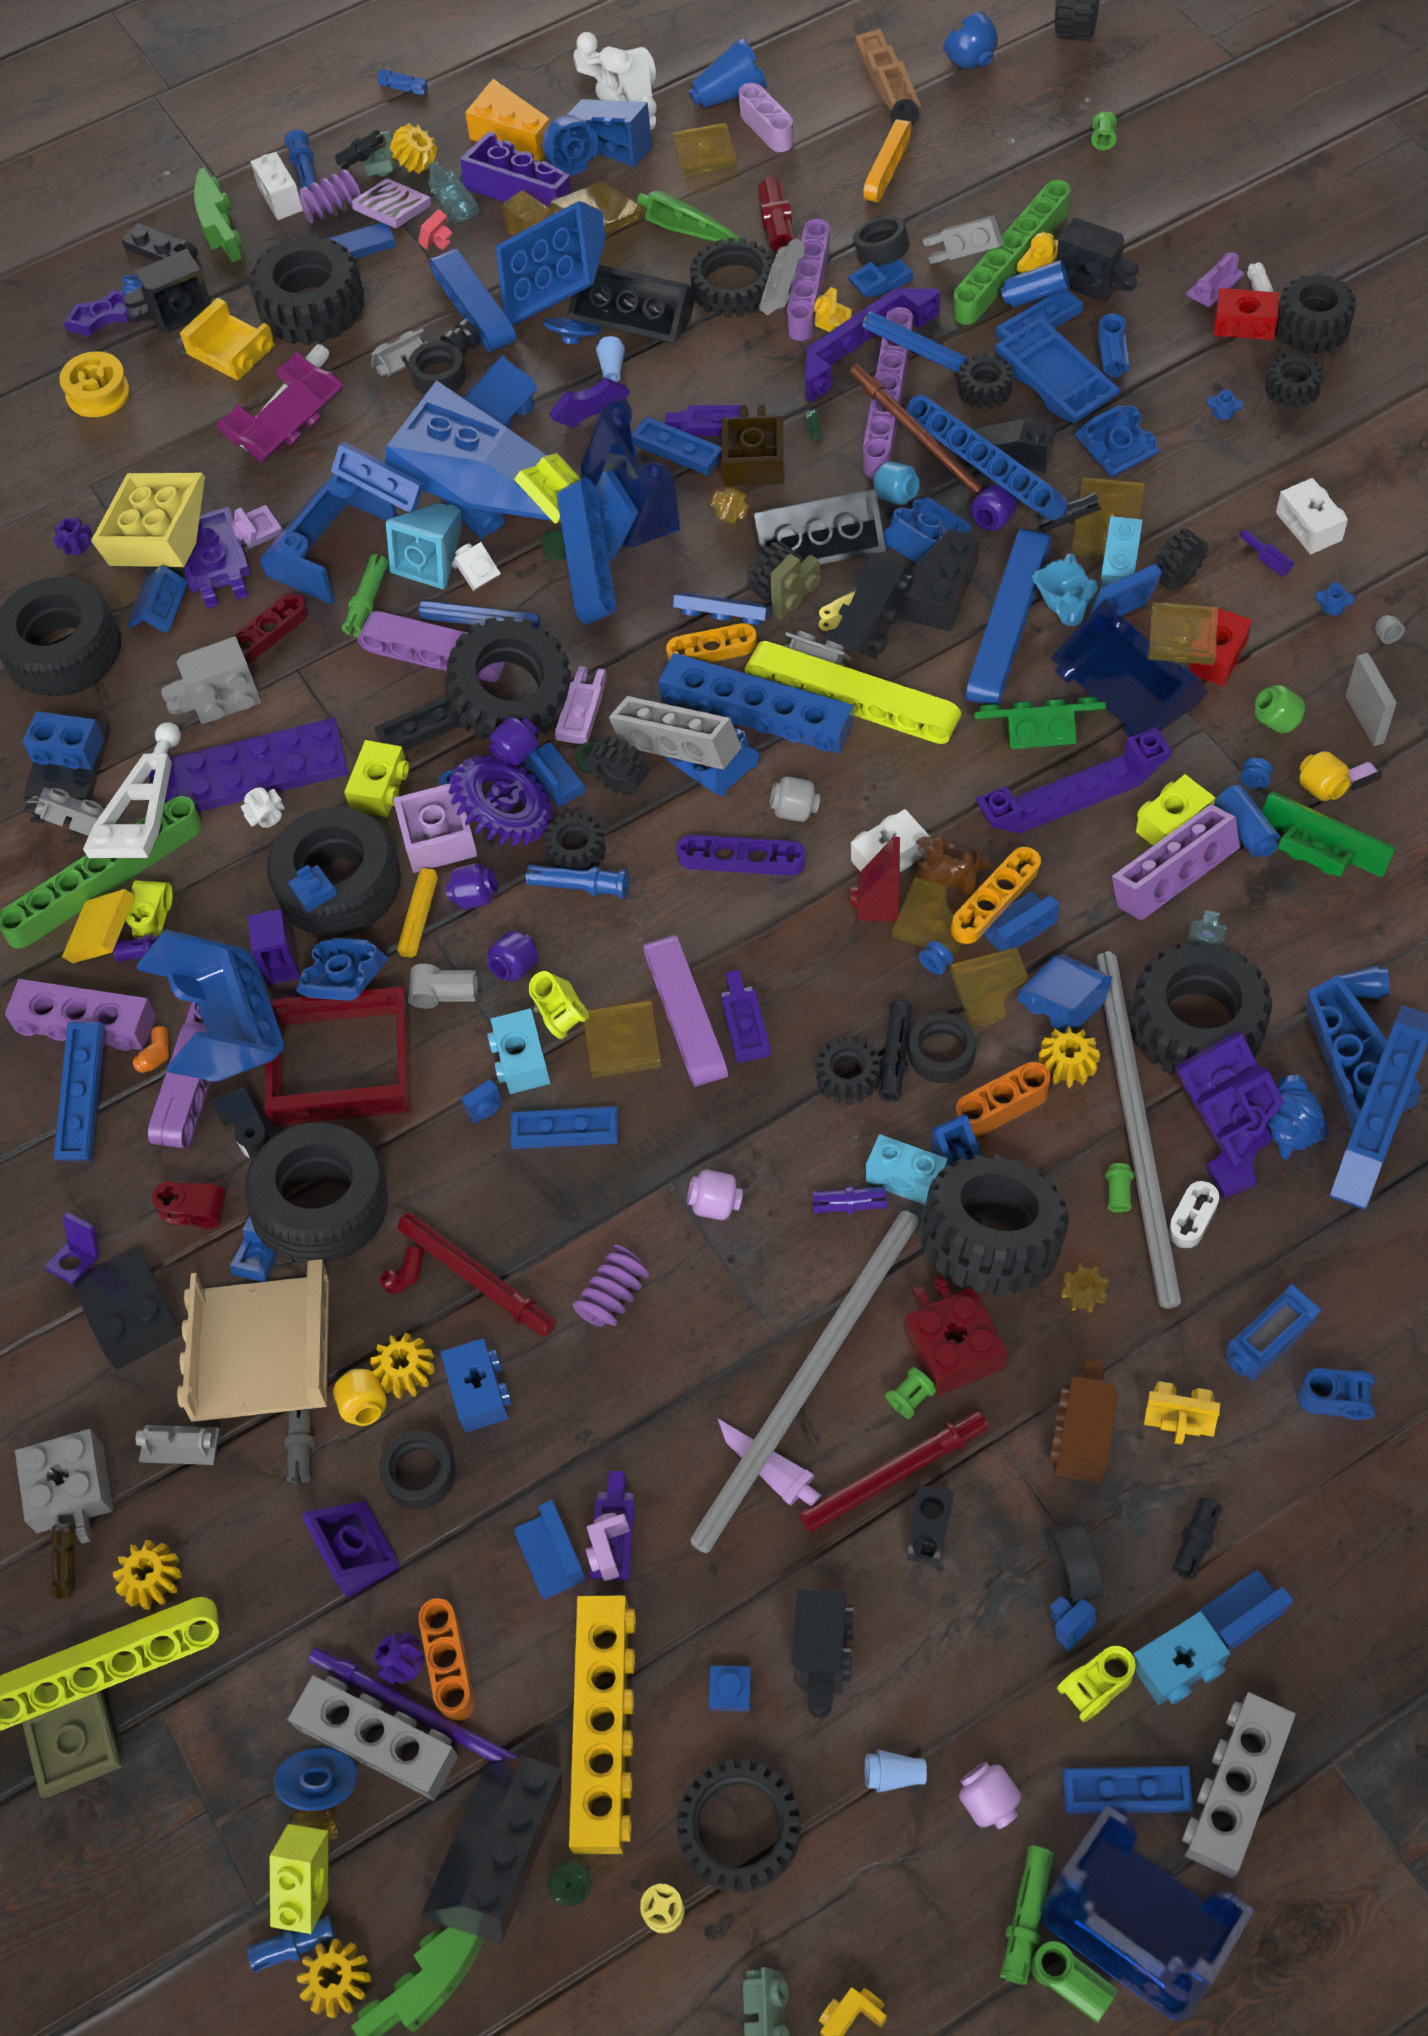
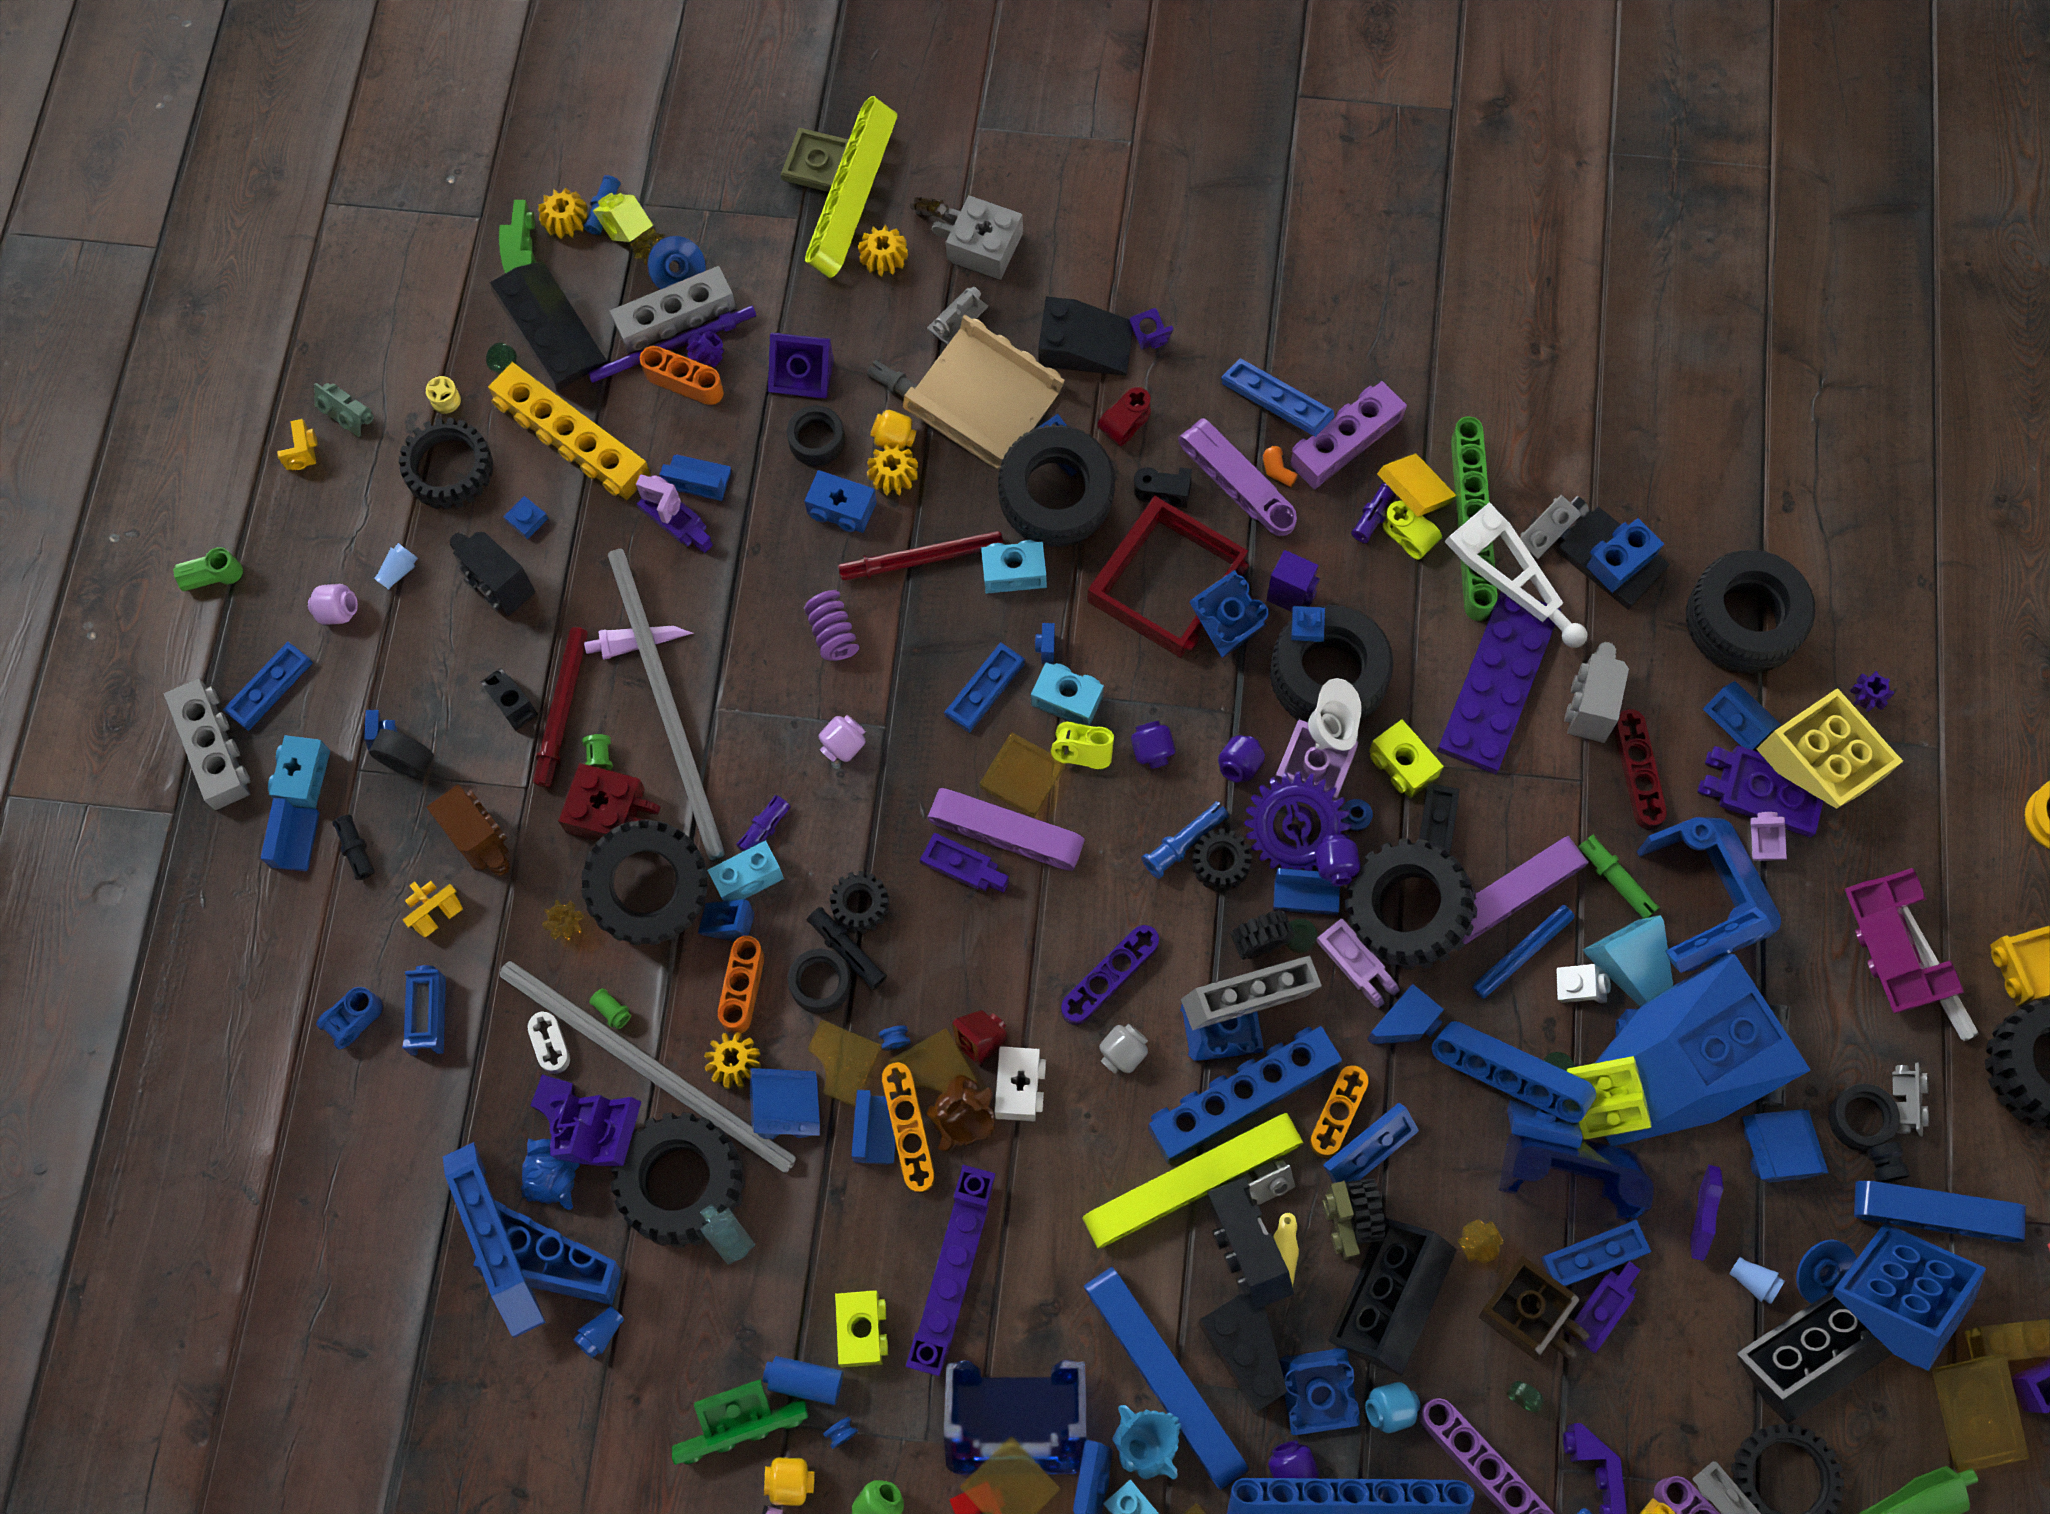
camera: 125 degrees right, 10 degrees up
blue windscreen [136,929,284,1082] -> none
white gear [241,787,285,828] -> none
dark red arm [380,1246,424,1294] -> none
yellow axle [397,868,438,958] -> none
light grey piece [408,964,478,1009] -> none
copper bar [849,364,984,496] -> none
green bracket [973,697,1107,750] -> none
bright green pin [1000,1846,1055,1985] -> none
clear blue windscreen [1040,1805,1255,2021] -> none
neon yellow piece [1057,1646,1135,1722] -> none
medium lavender brick [1112,804,1240,921] -> none
none -> medium azure brick [981,540,1047,594]
none -> white piece [1308,678,1361,751]
none -> blue slope [1367,984,1444,1044]

